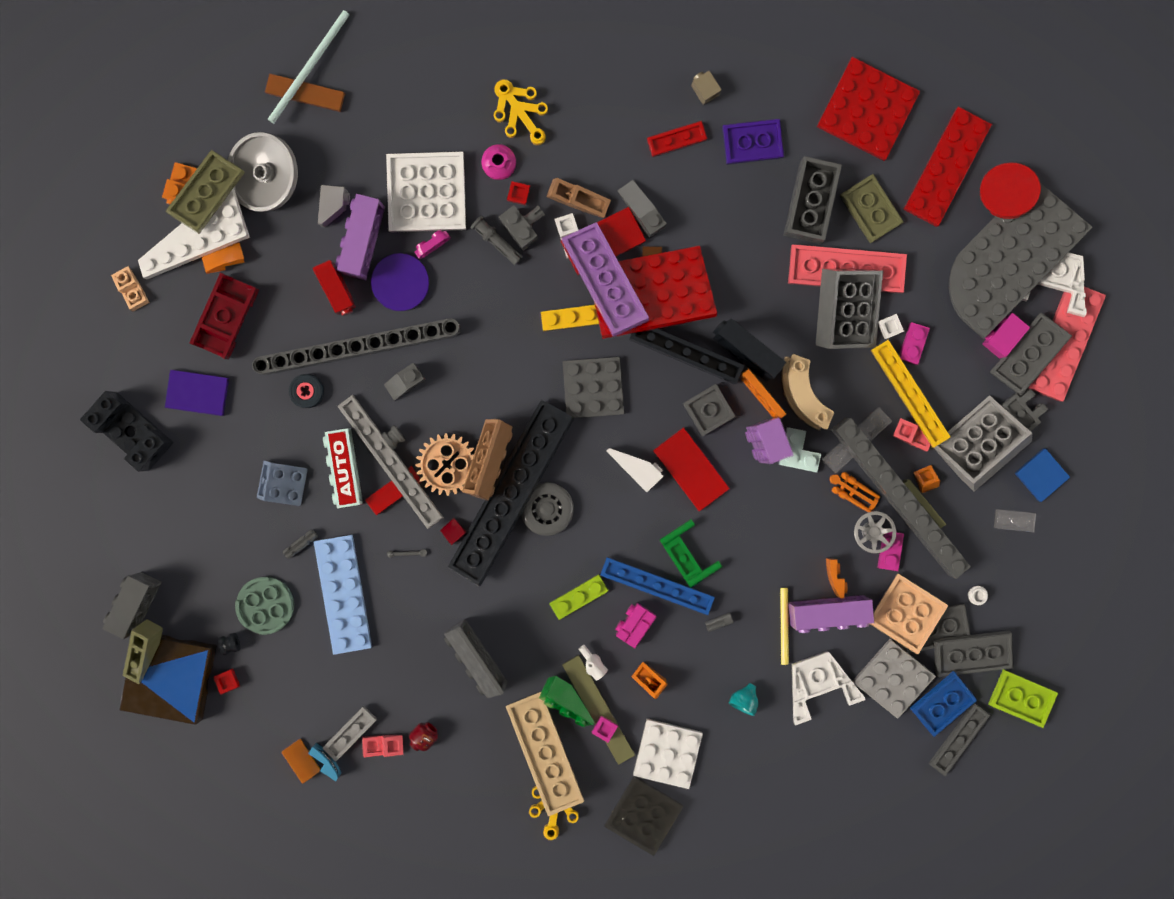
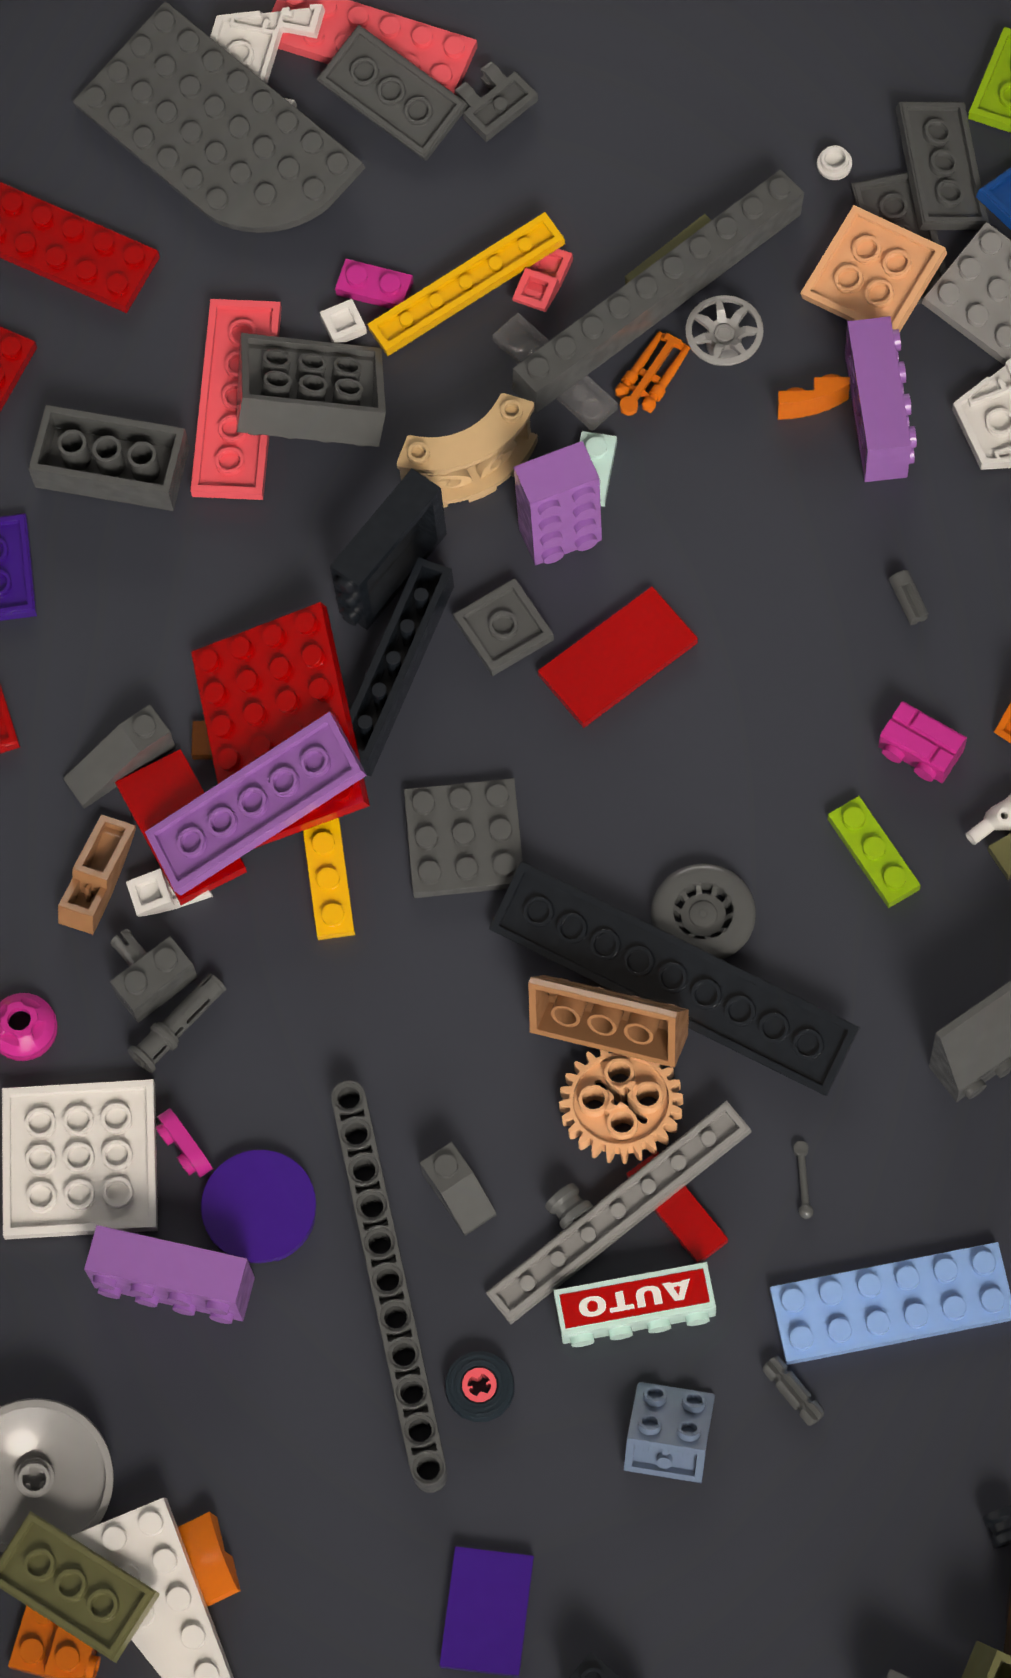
camera: 80 degrees left, 20 degrees down
dark red piece [189,272,259,360] -> none
sand green tile [235,577,294,635] -> none
red slope [313,260,356,316] -> none
light grey slope [318,185,350,227] -> none
dark red slope [440,518,467,545] -> none
red plate [507,181,530,206] -> none
blue plate [600,557,715,615] -> none
white slope [606,448,663,492] -> none
green plate [660,519,722,588] -> none
orange tile [739,369,786,419] -> none
light yellow bar [780,587,789,665] -> none
olive tile [840,174,903,243] -> none
dark pink plate [877,532,904,571] -> none
orange slope [914,465,940,493] -> none
light grey slope [934,395,1032,492] -> none
red tile [980,163,1041,219] -> none
dark pink brick [982,313,1030,359] -> none
clear plate [994,509,1036,532] -> none
blue tile [1014,448,1070,502] -> none

